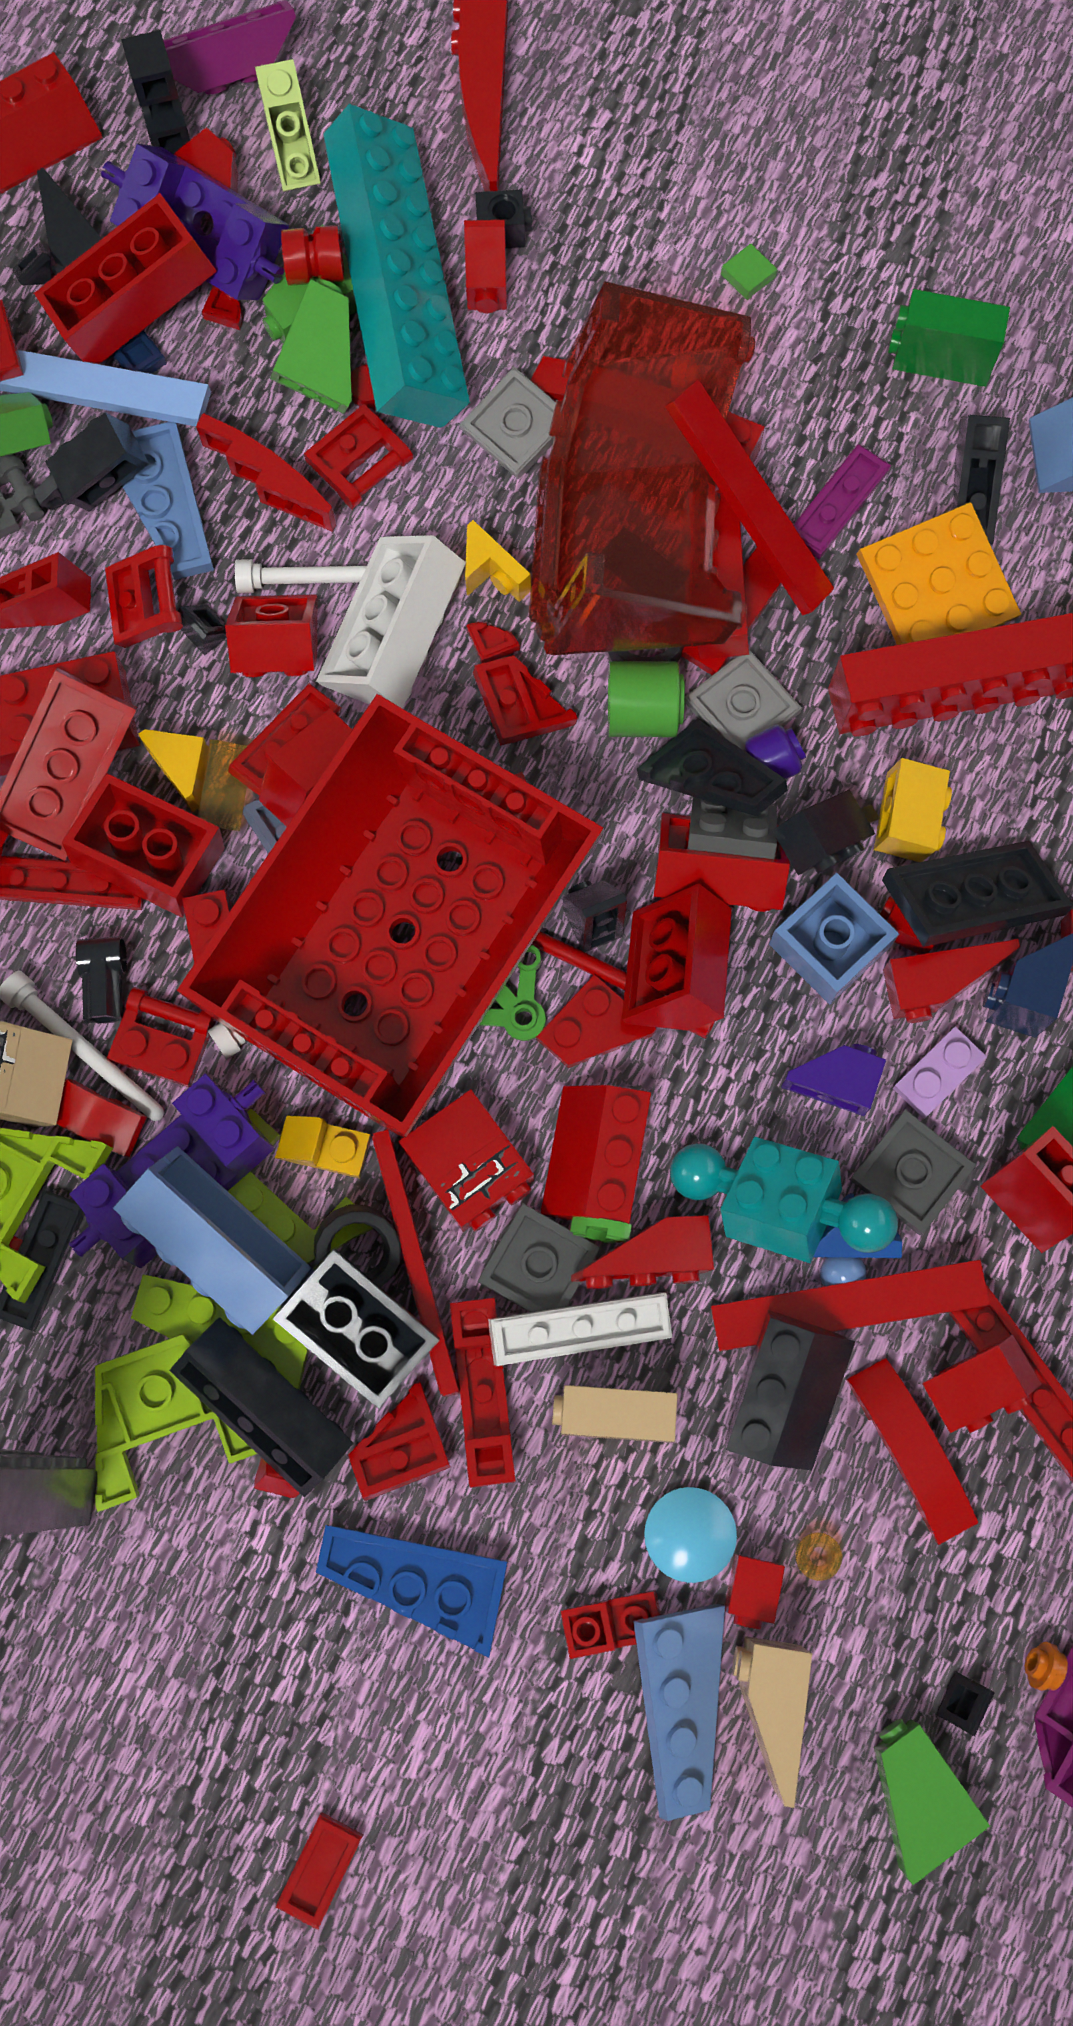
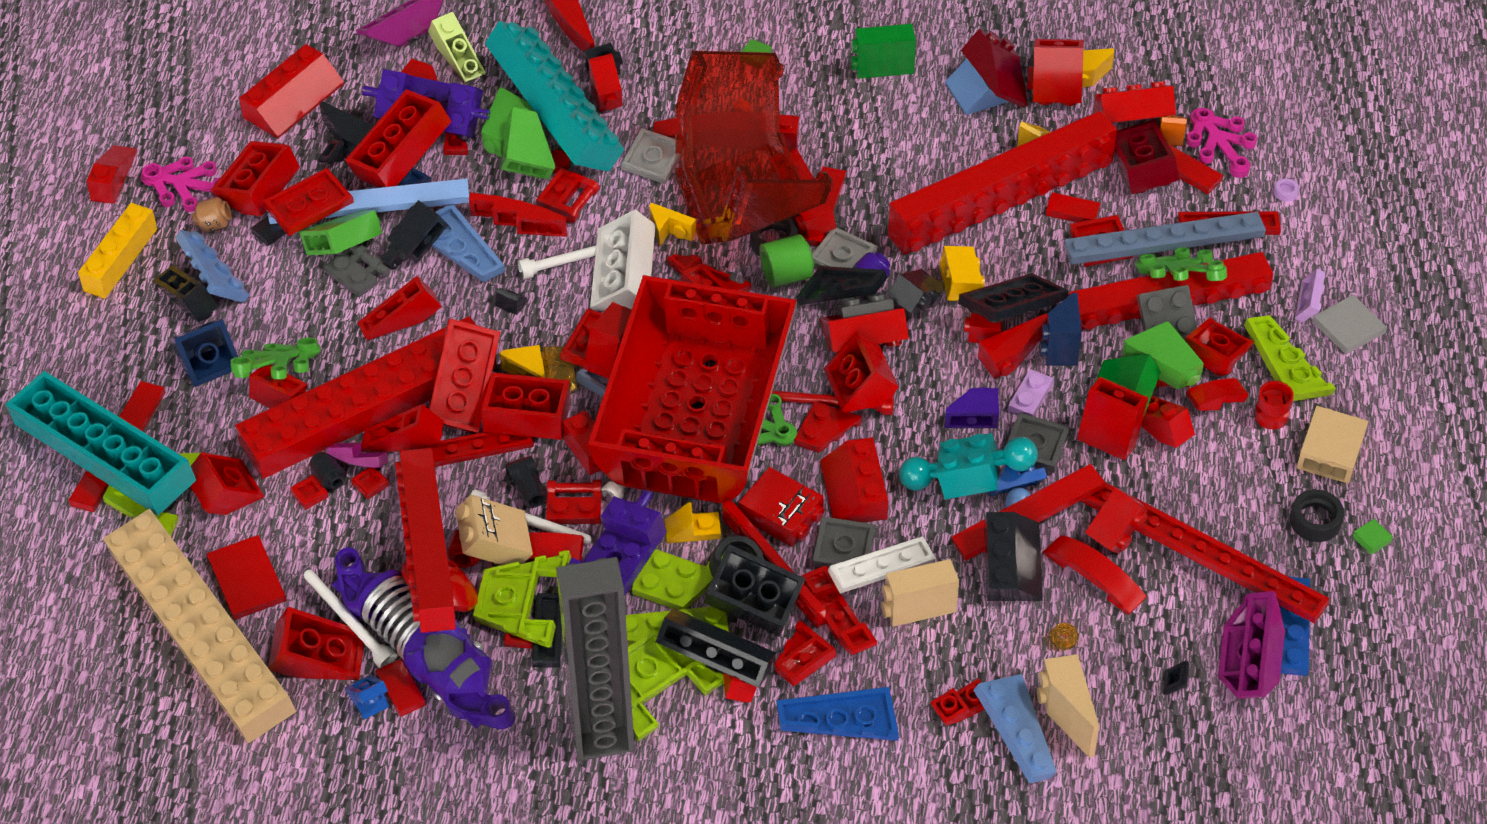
camera: 20 degrees left, 25 degrees down
red plate [105,545,183,648] -> none
medium blue piece [113,1146,311,1335] -> none
black arch [121,30,190,154] -> none
red slope [225,594,317,677] -> none
red wheel [281,225,345,286] -> none
black slope [563,880,627,952] -> none
bright green tile [570,1217,632,1244] -> none
red slope [571,1215,714,1289] -> none
medium azure dish [644,1487,737,1583] -> none
red tile [665,379,835,615] -> none
red brick [725,1554,785,1630] -> none
medium blue brick [769,873,899,1005] -> none
magenta tile [794,444,891,560] -> none
light orange plate [856,502,1022,645] -> none
bright green slope [874,1719,990,1885] -> none
black slope [953,415,1010,545] -> none
orange plate [1025,1642,1068,1691] -> none

